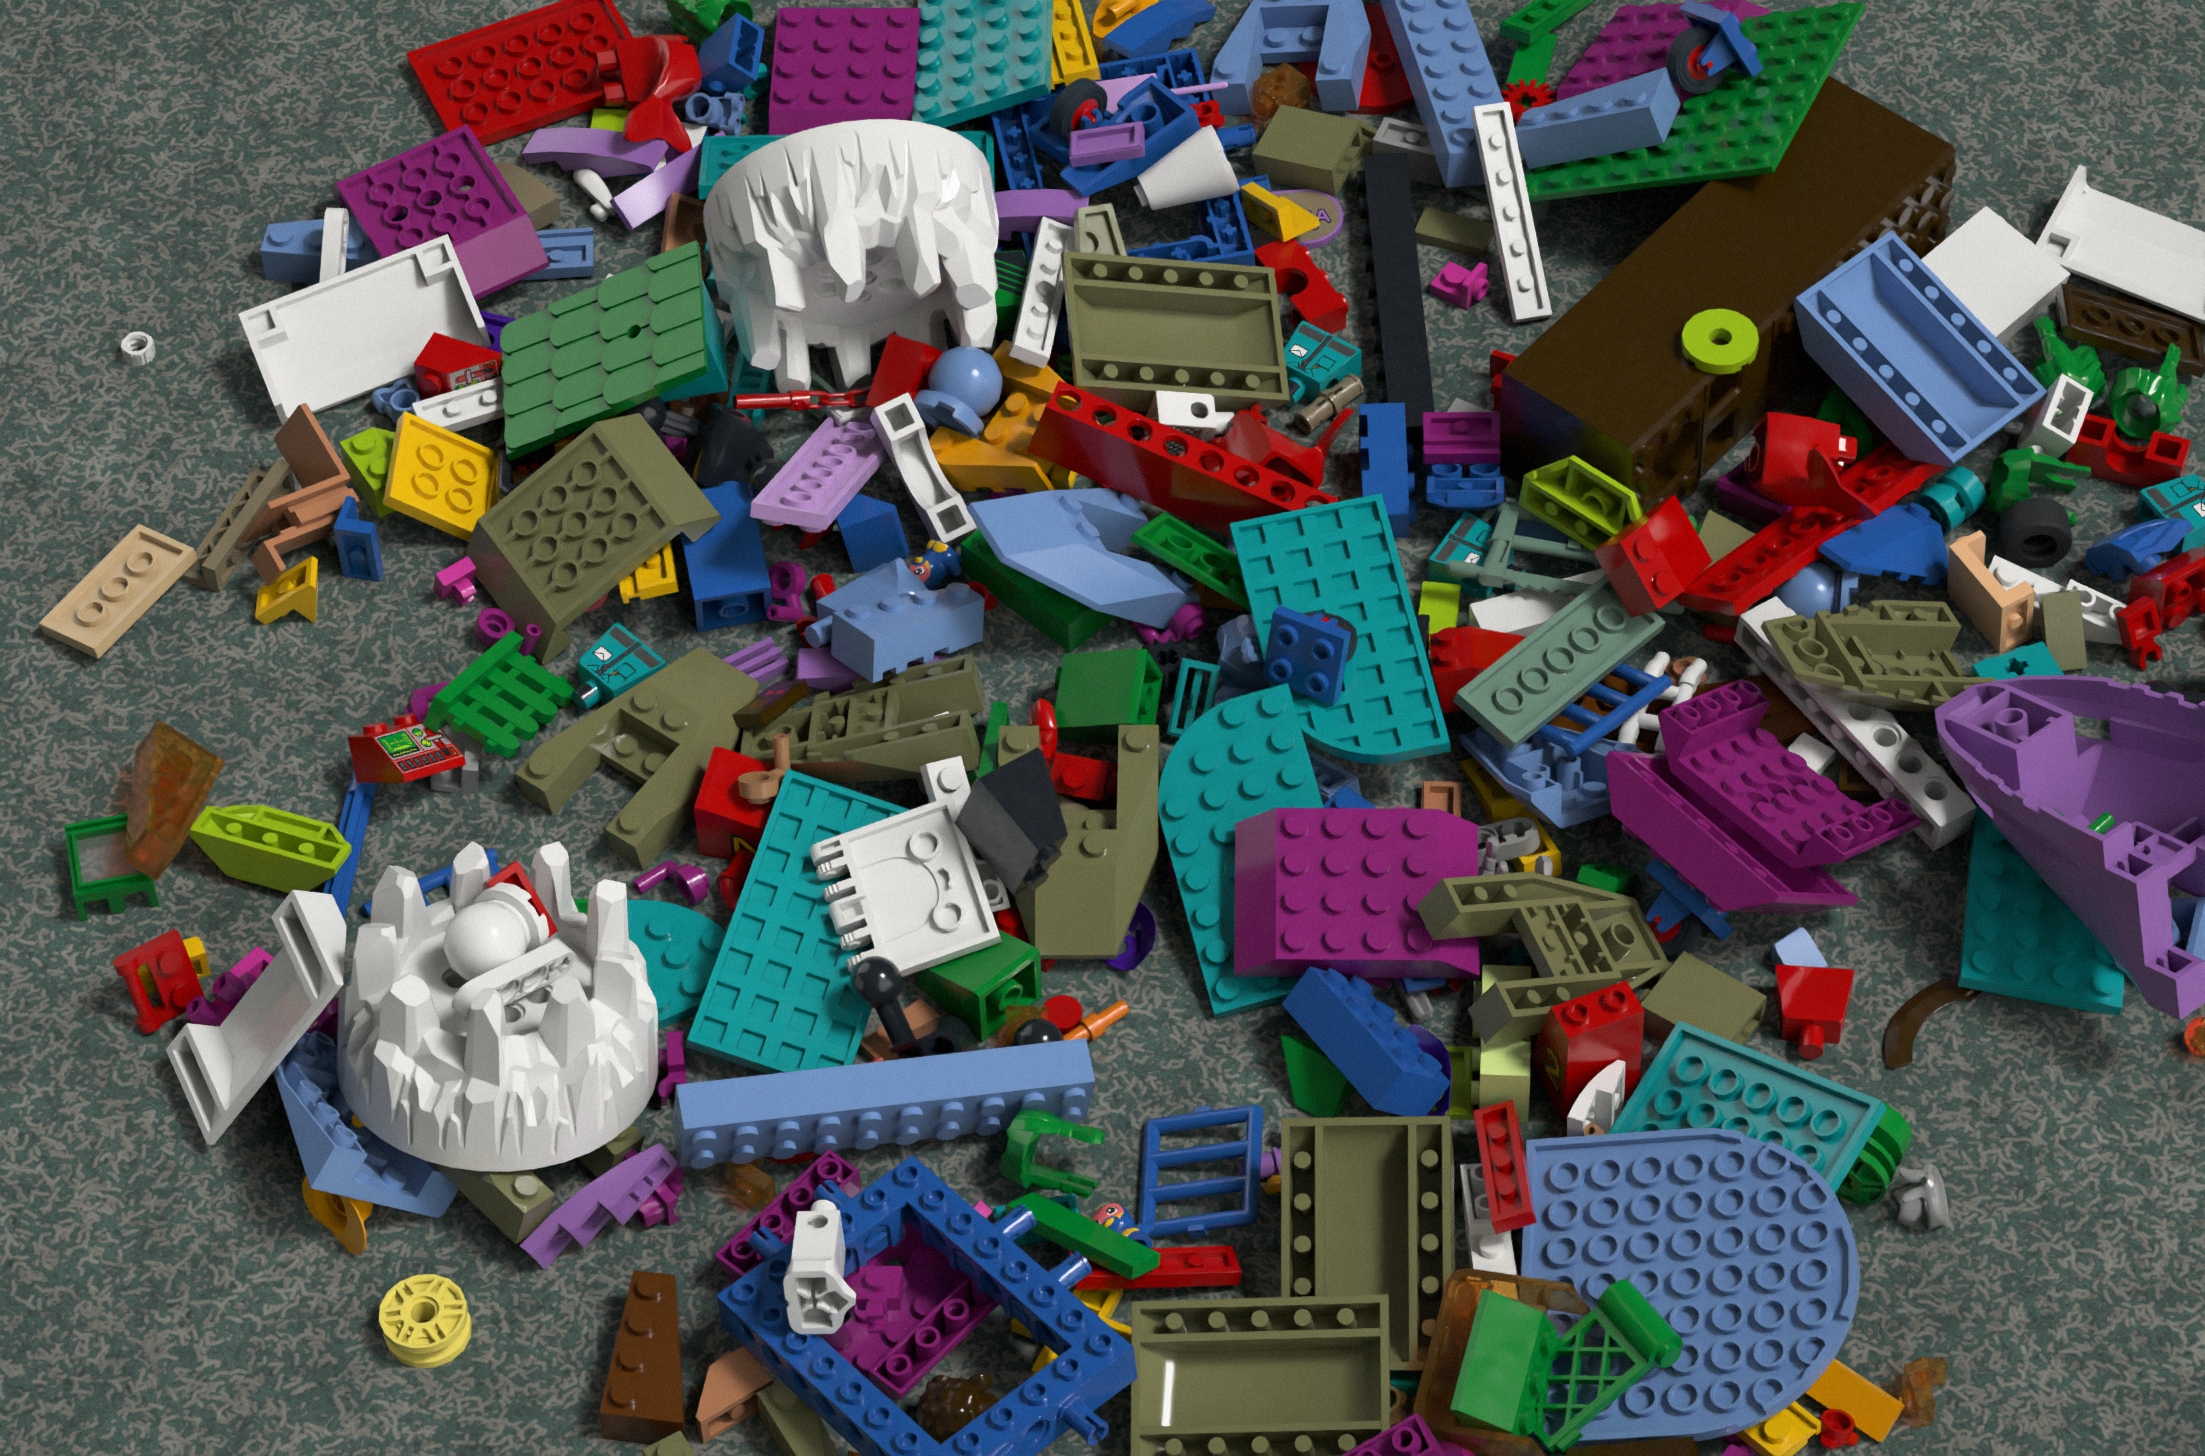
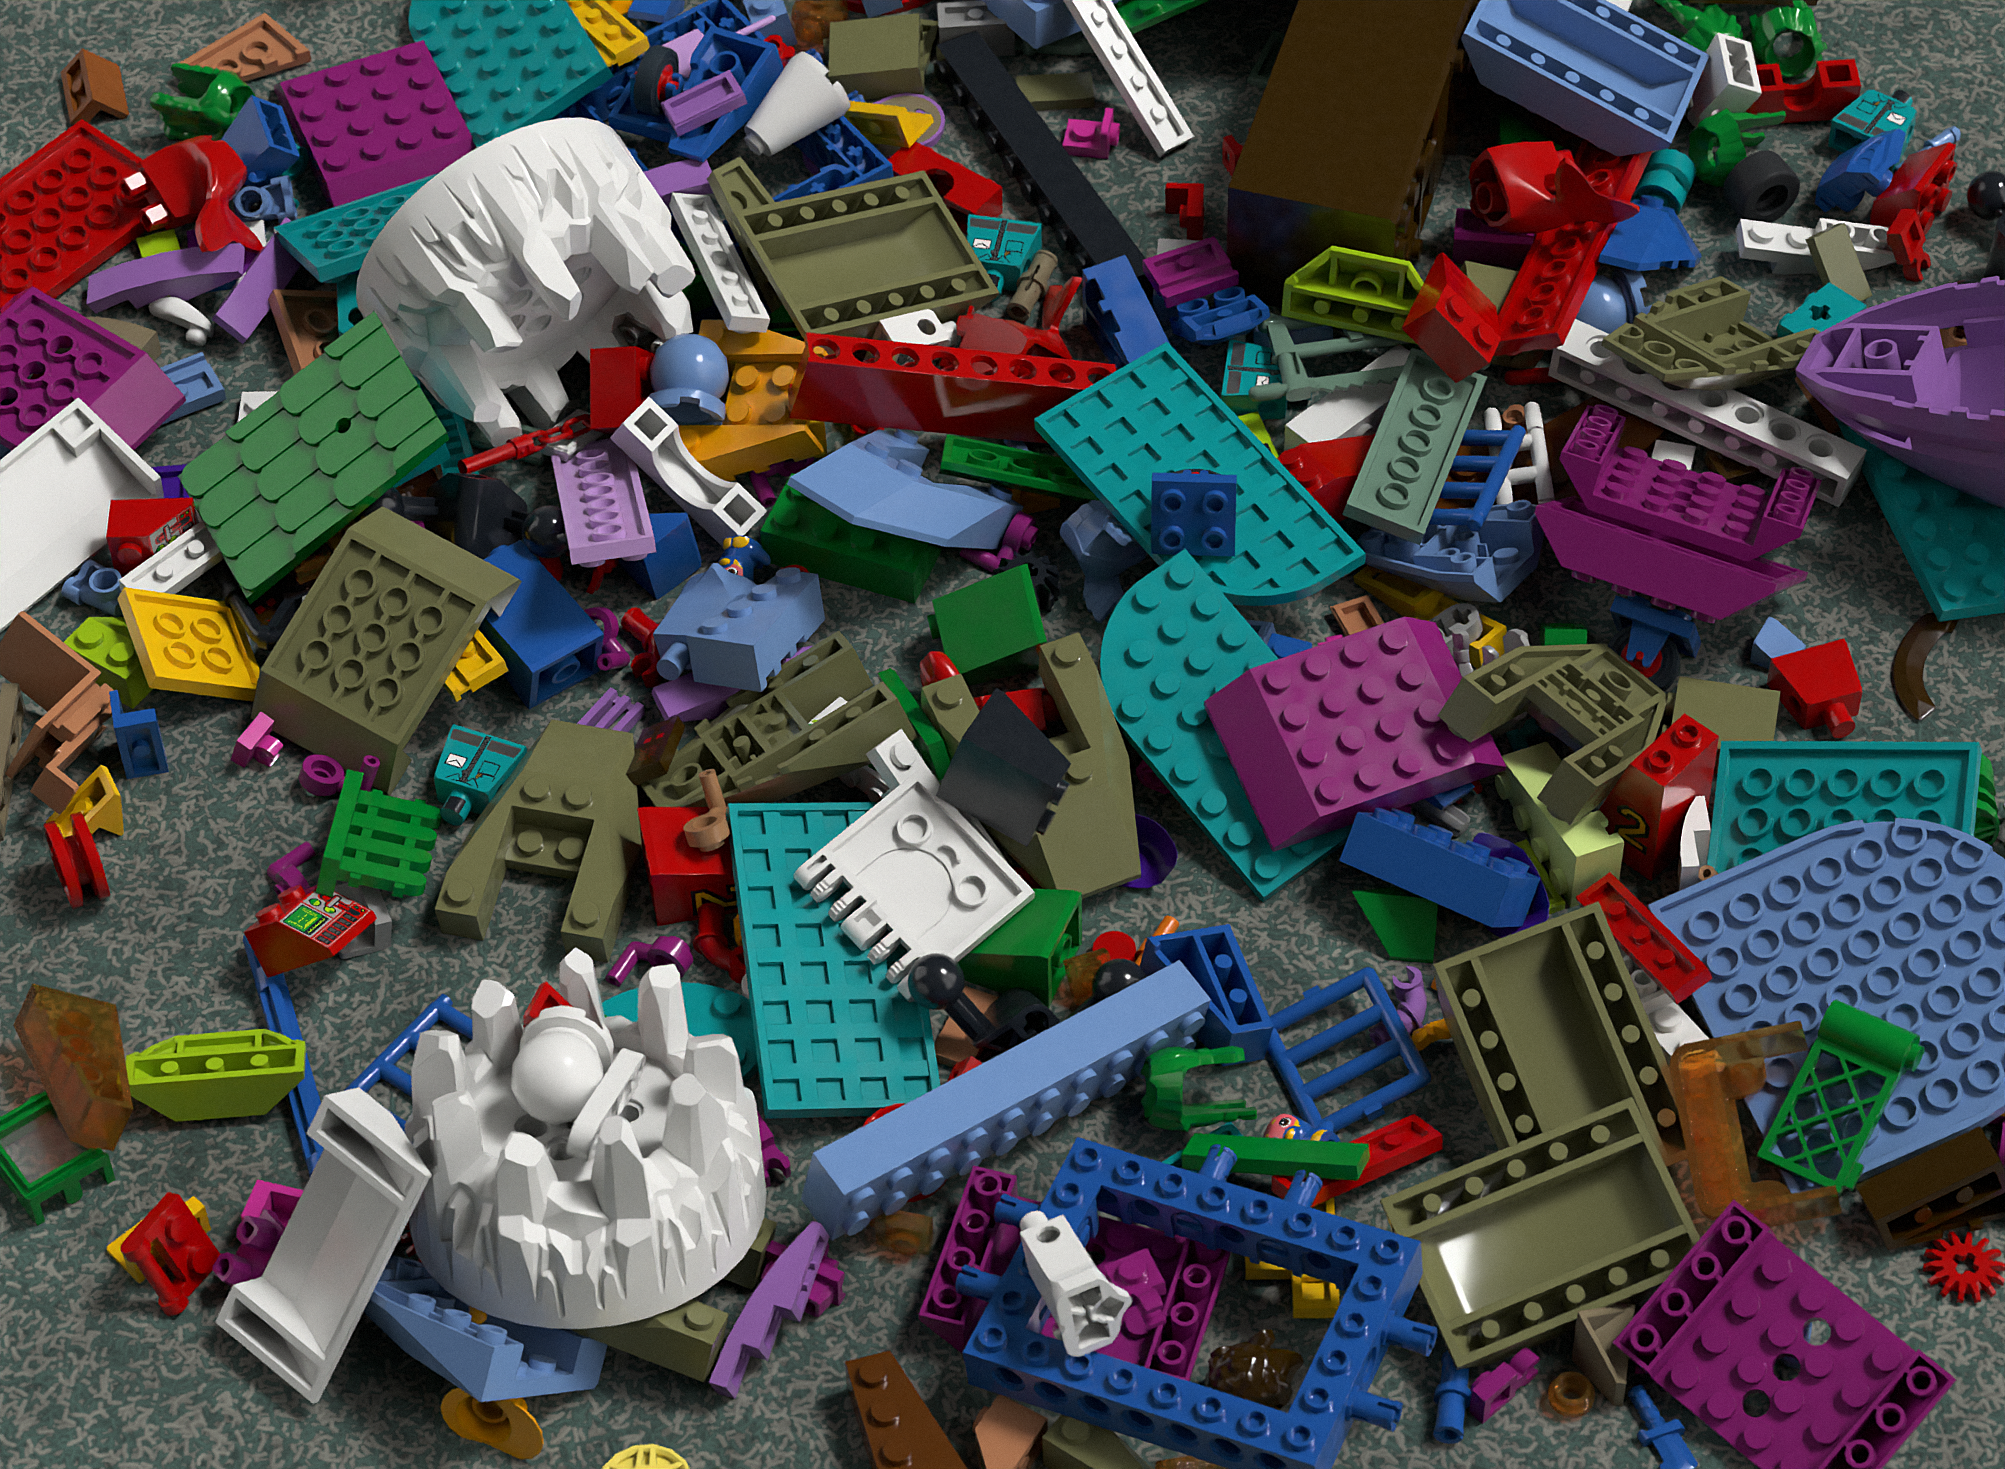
camera: 25 degrees left, 0 degrees up
teal tile [1166,658,1221,737] -> none
green slope [1450,1289,1557,1448] -> none
lime tile [1681,309,1759,375] -> none
light nougat panel [1947,530,2035,654] -> none
none -> red wheel [43,811,110,910]
none -> blue wedge [1140,924,1274,1066]

